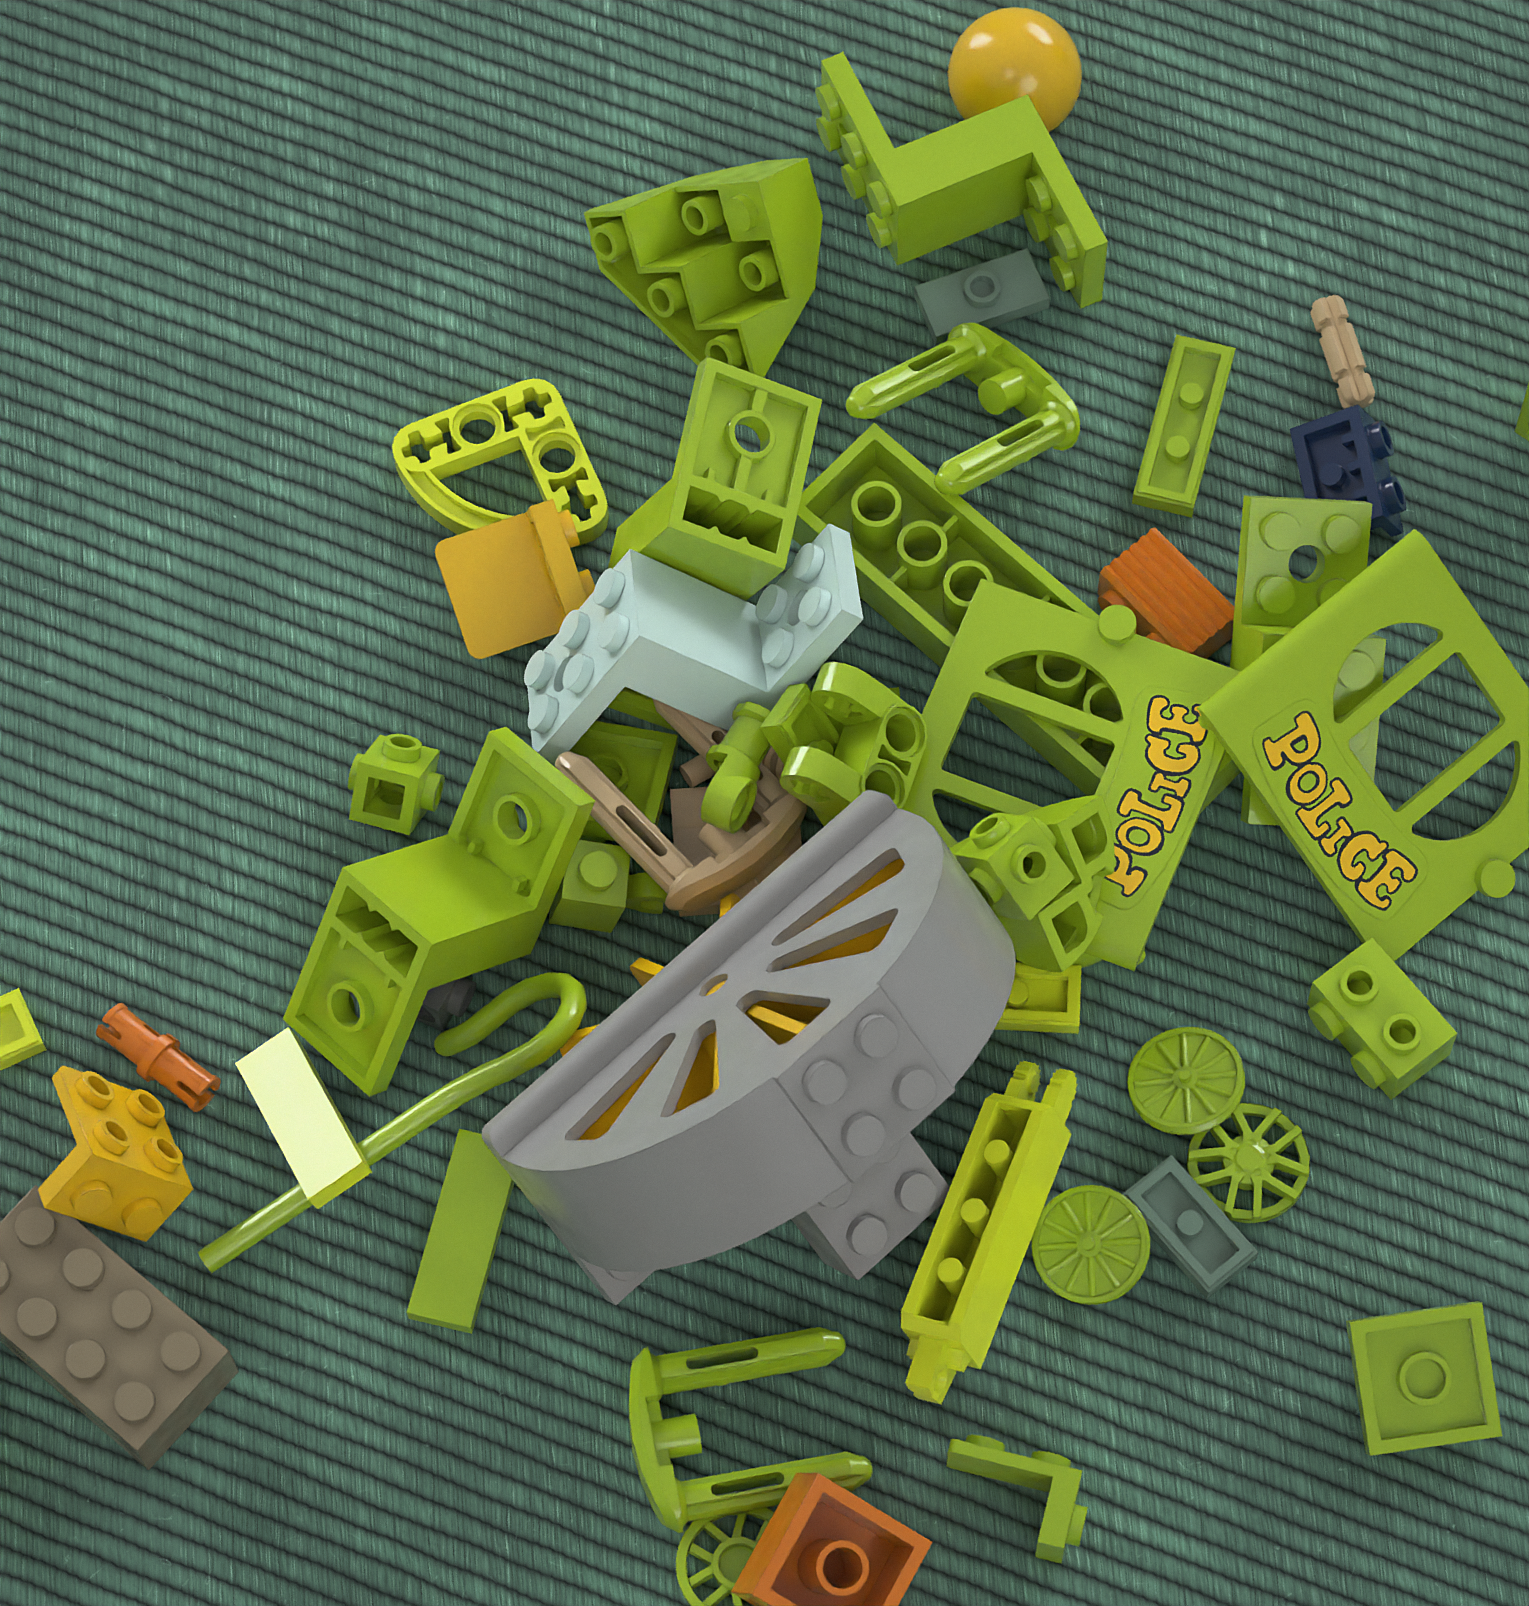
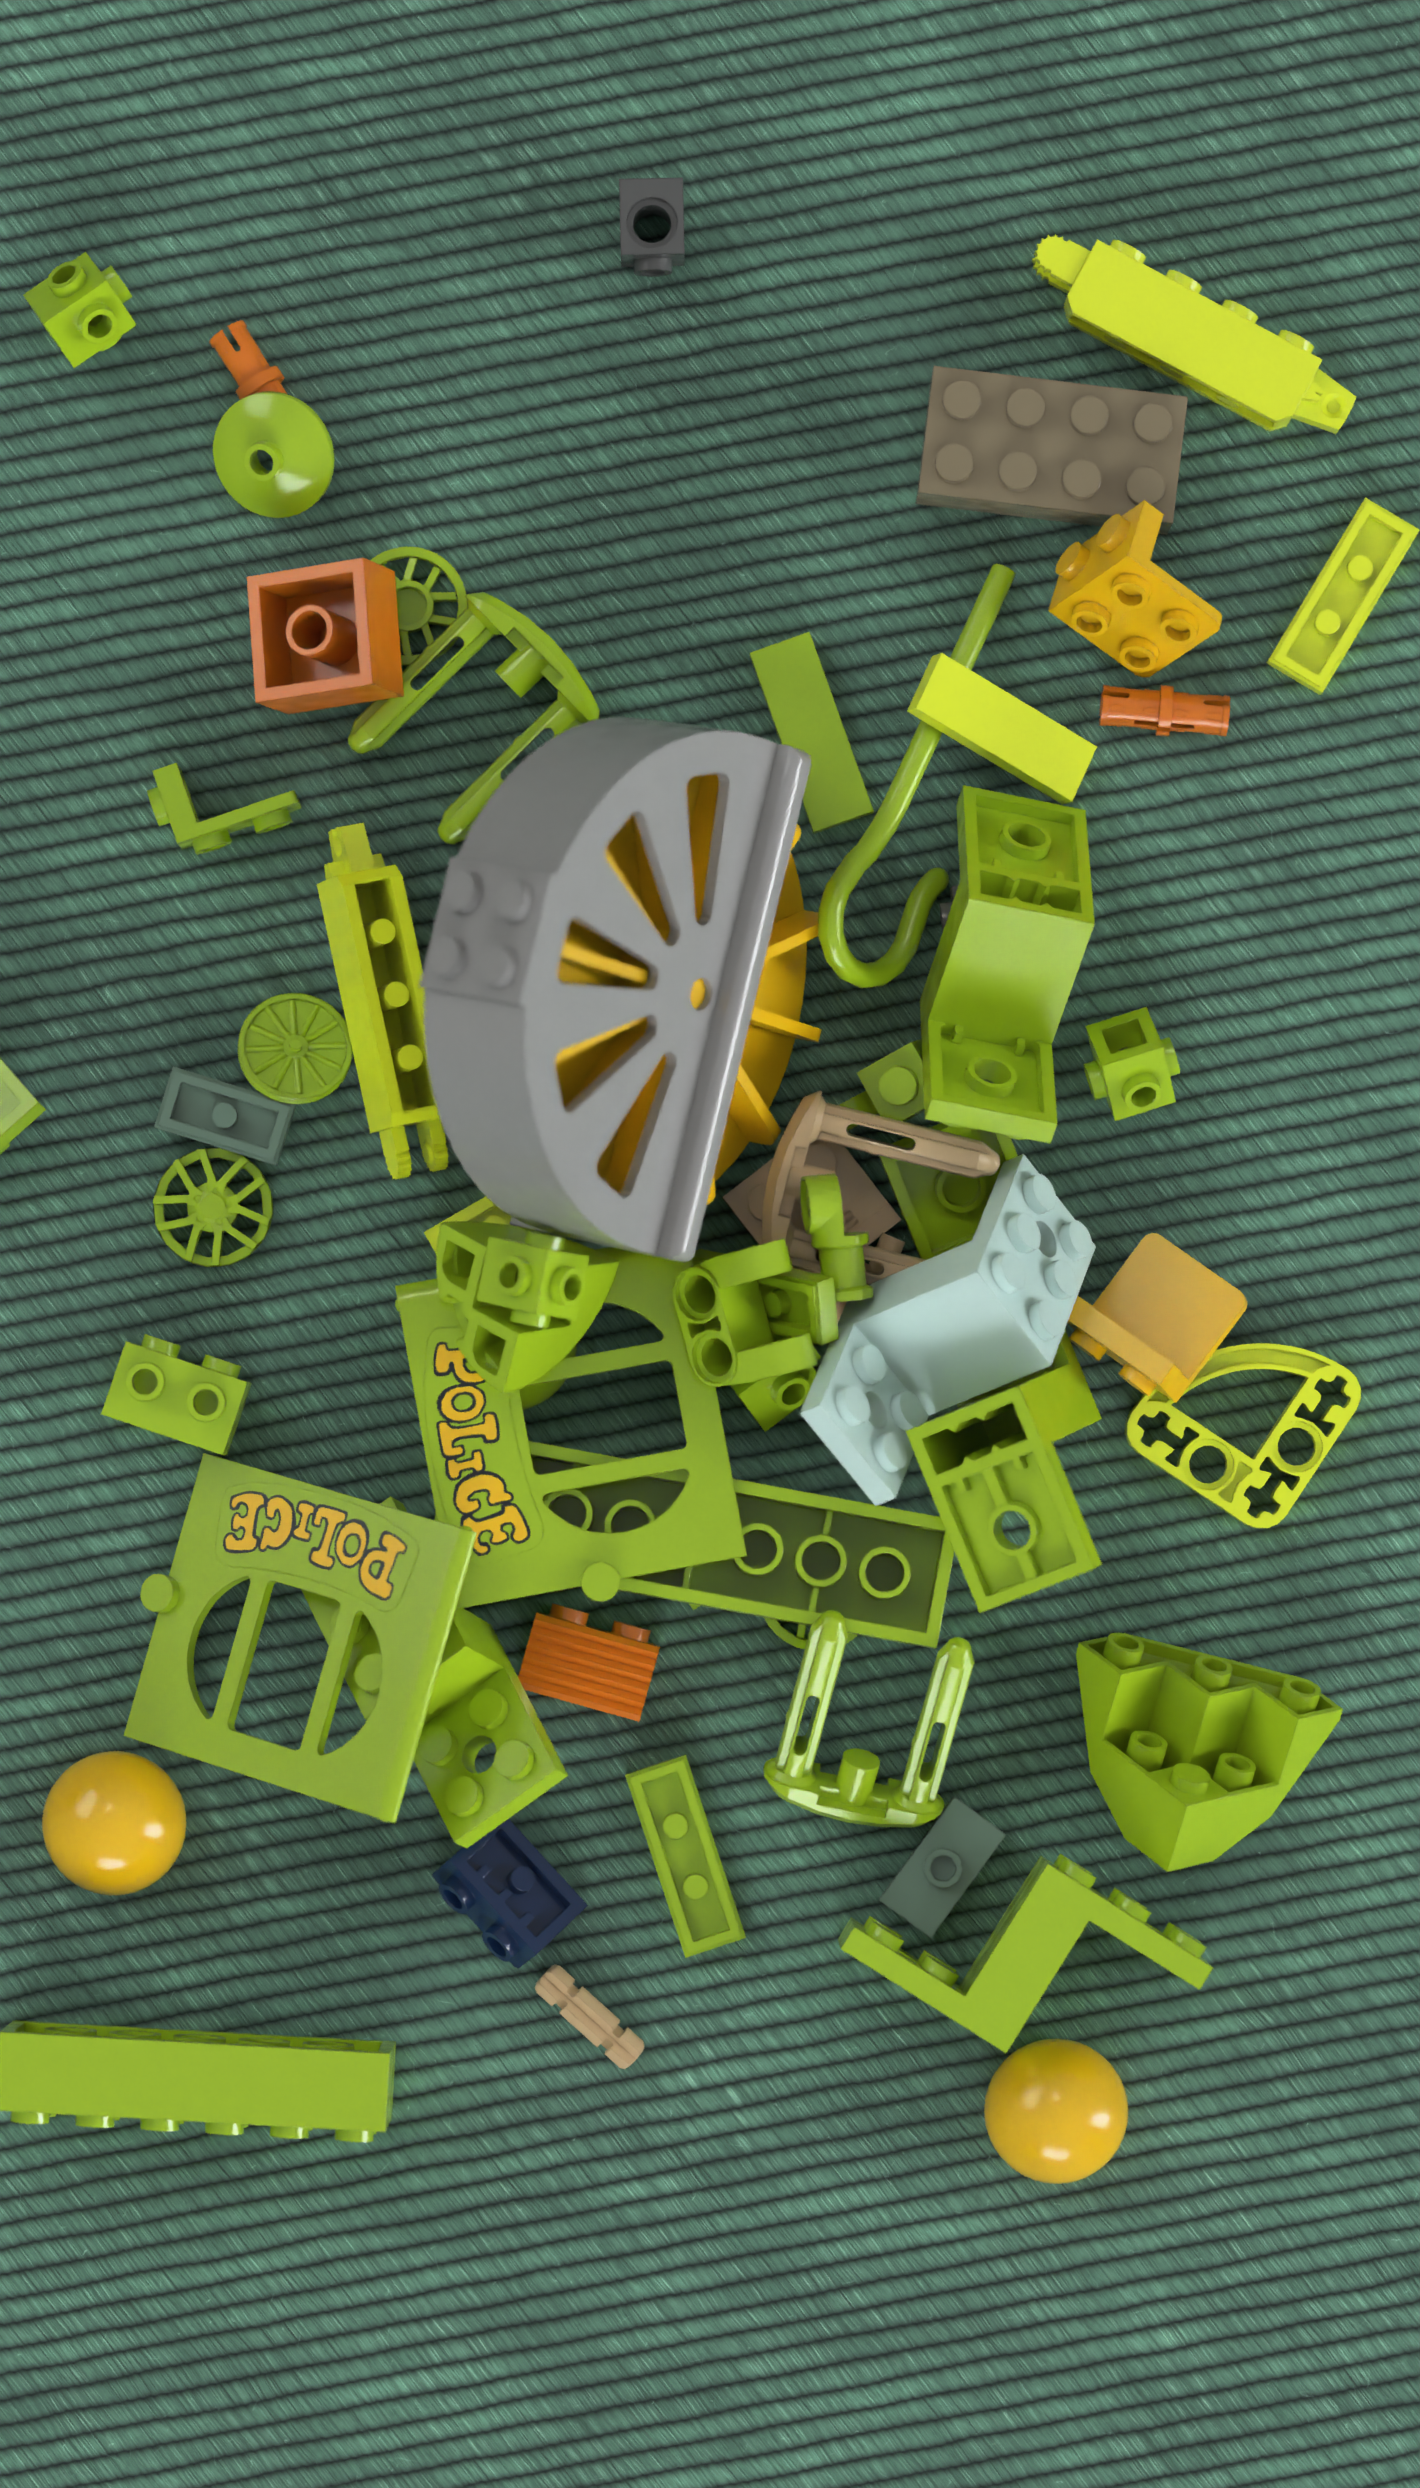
camera: 140 degrees right, 20 degrees up
lime wheel [1127,1027,1245,1135] -> none

